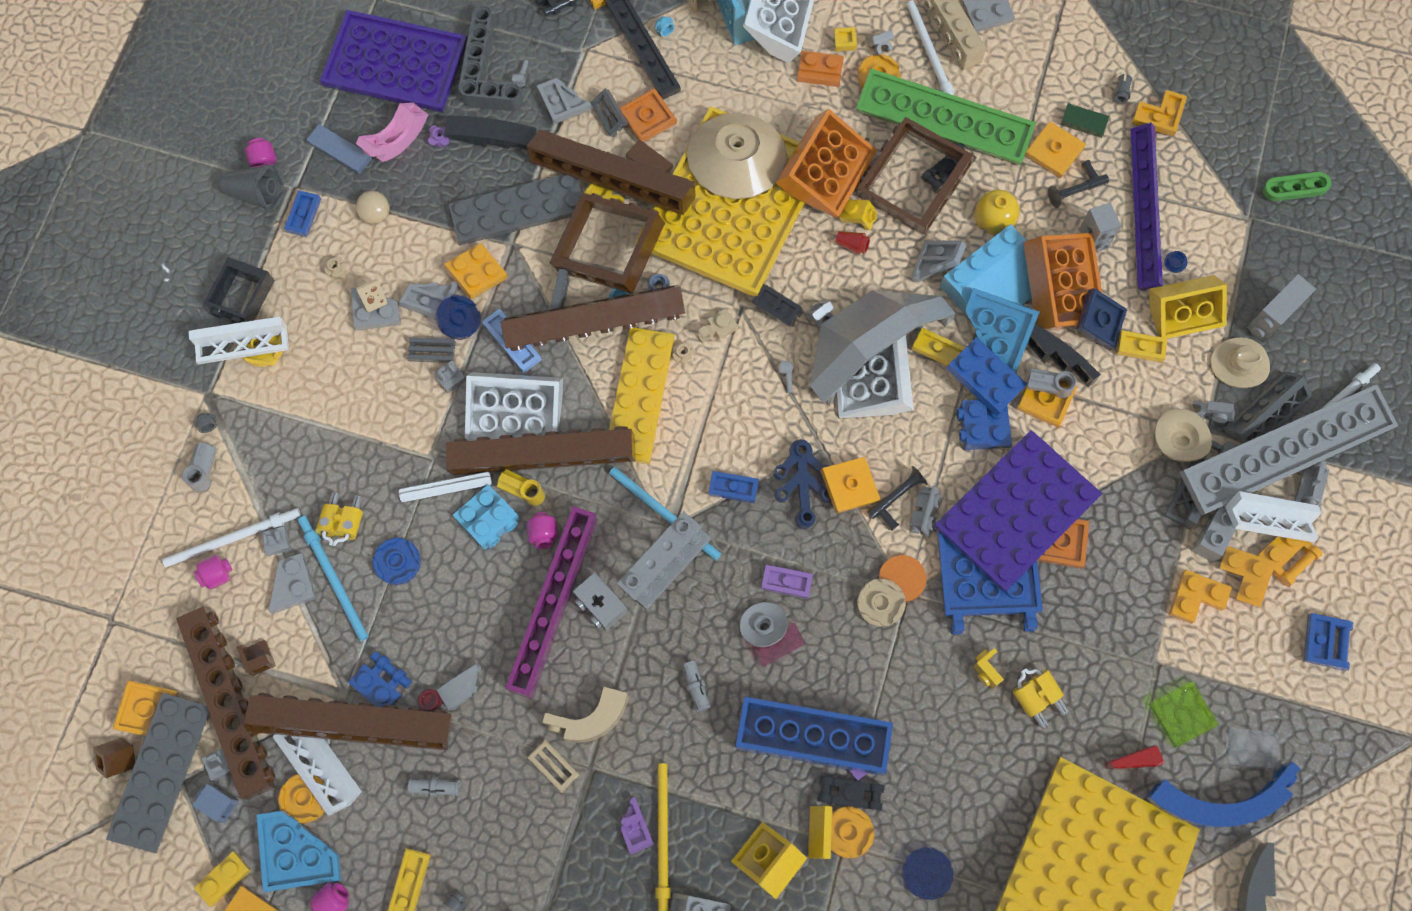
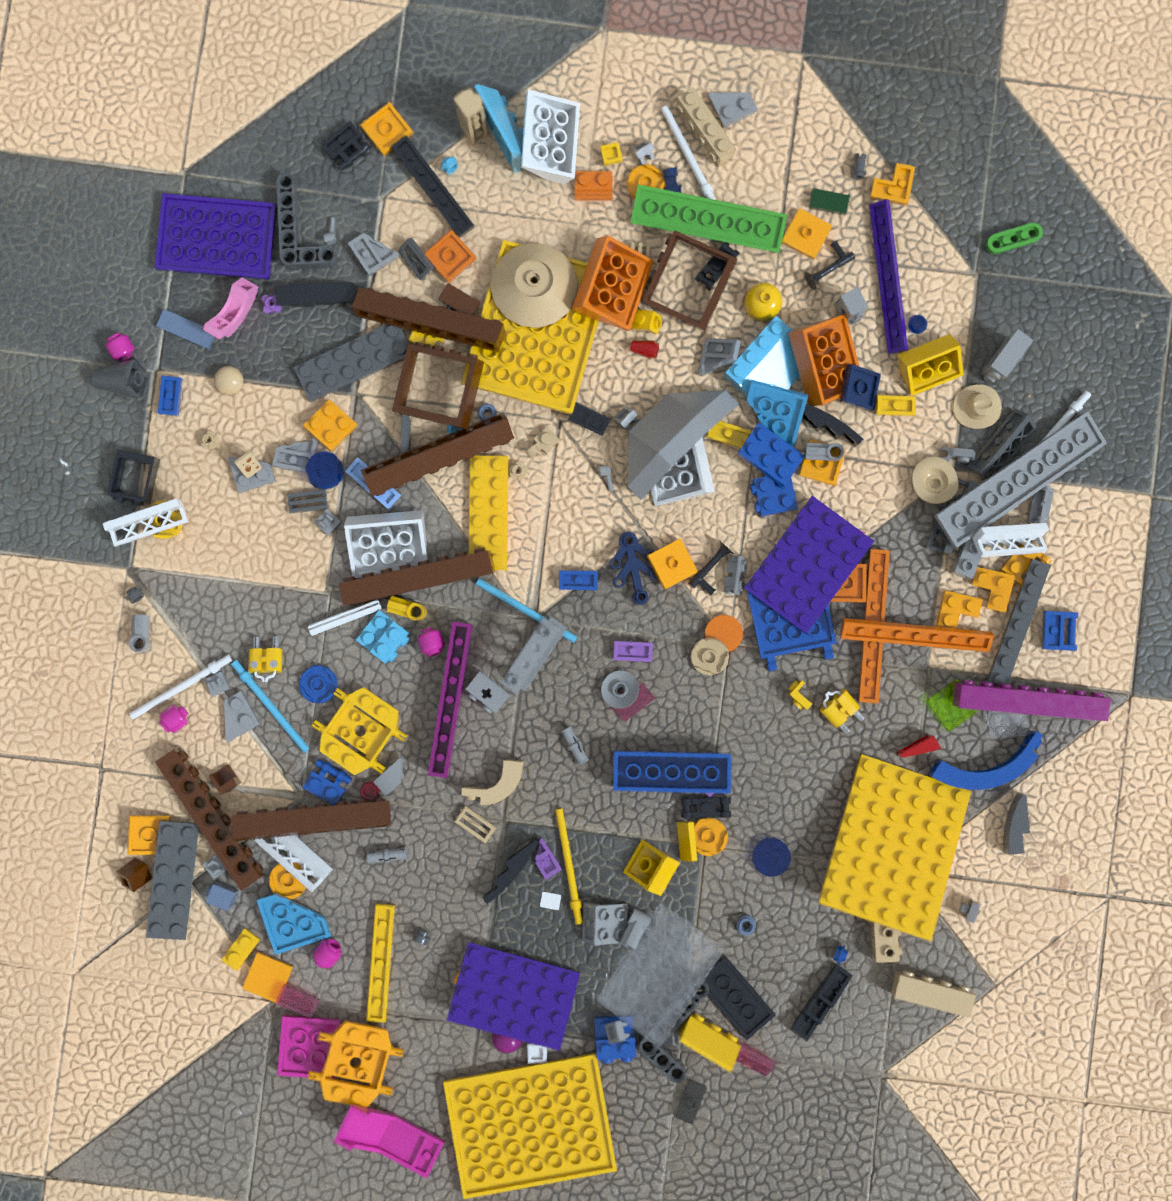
camera: 15 degrees left, 15 degrees up
none -> yellow piece [311,687,408,775]
none -> black slope [483,837,539,905]
none -> white sticker [540,892,561,910]
none -> dark blue piece [662,167,682,193]
none -> orange plate [839,618,994,652]
none -> orange plate [858,549,890,704]
none -> magenta brick [952,680,1111,721]
none -> dark grey plate [986,559,1051,686]

